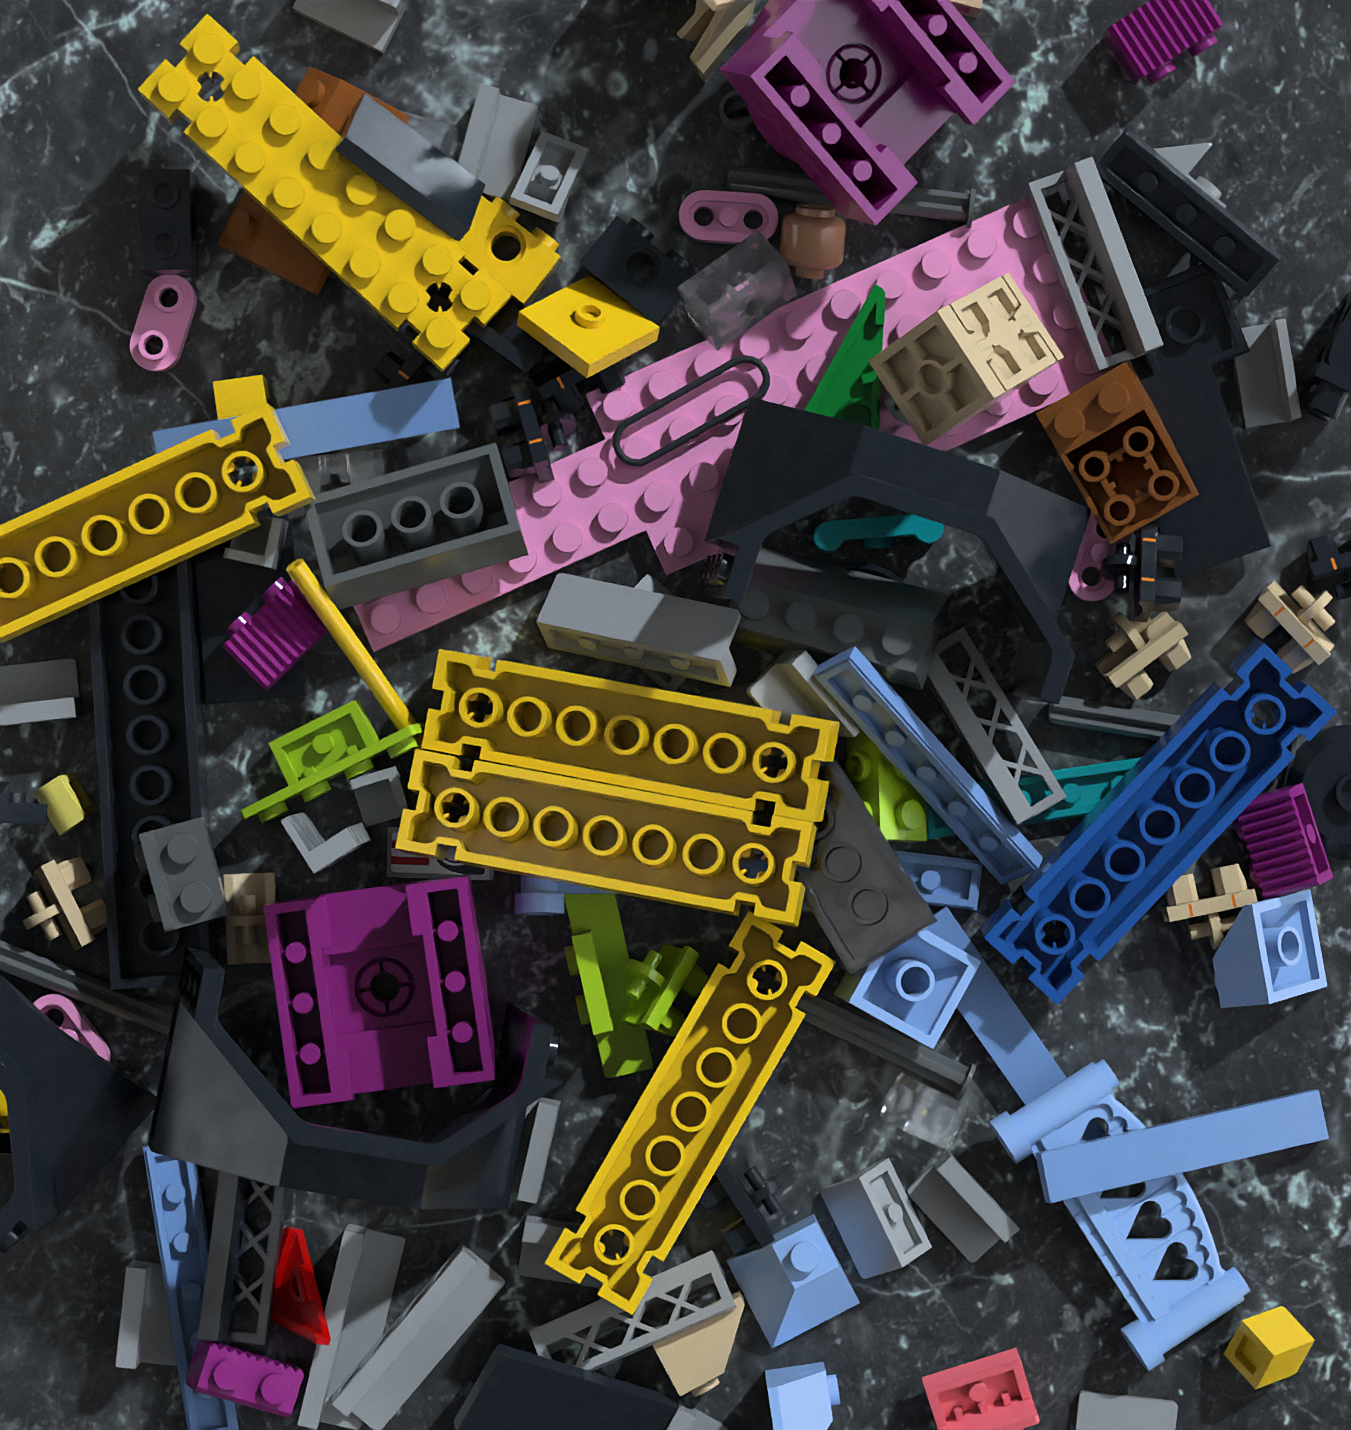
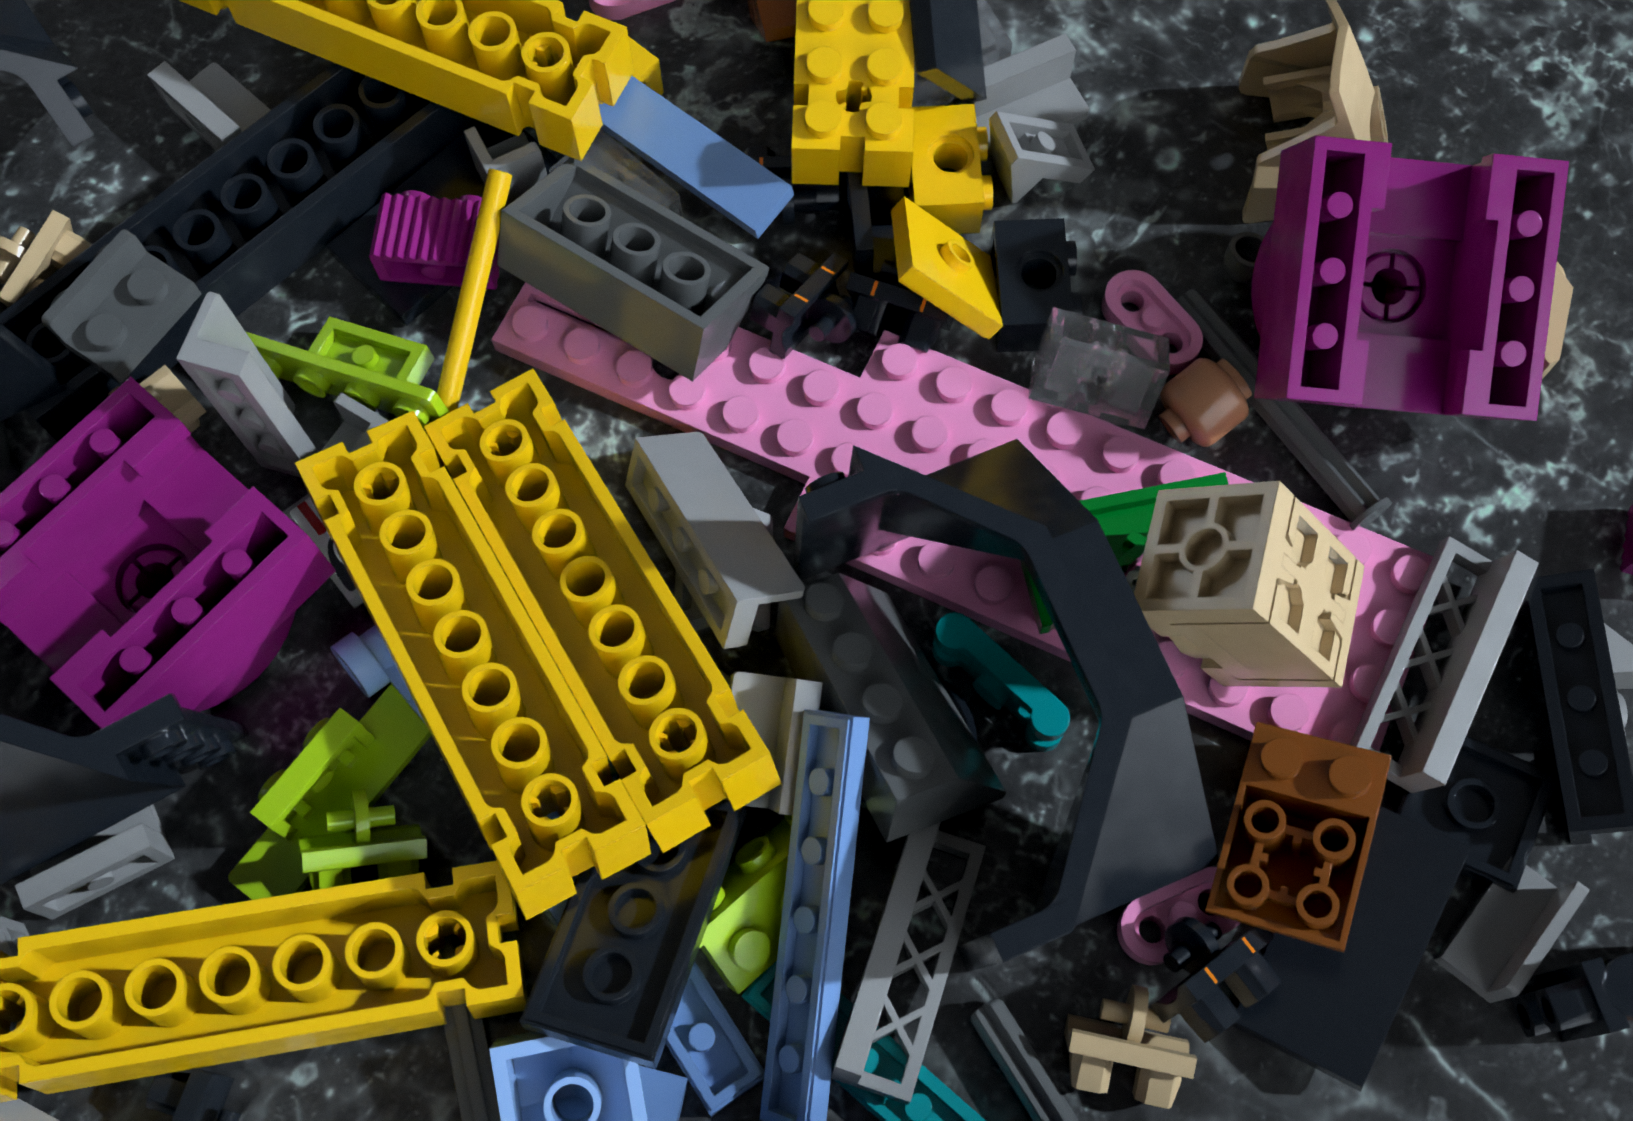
camera: 50 degrees right, 20 degrees down
light yellow brick [33,772,98,836] -> none
black piece [612,355,770,466] -> none

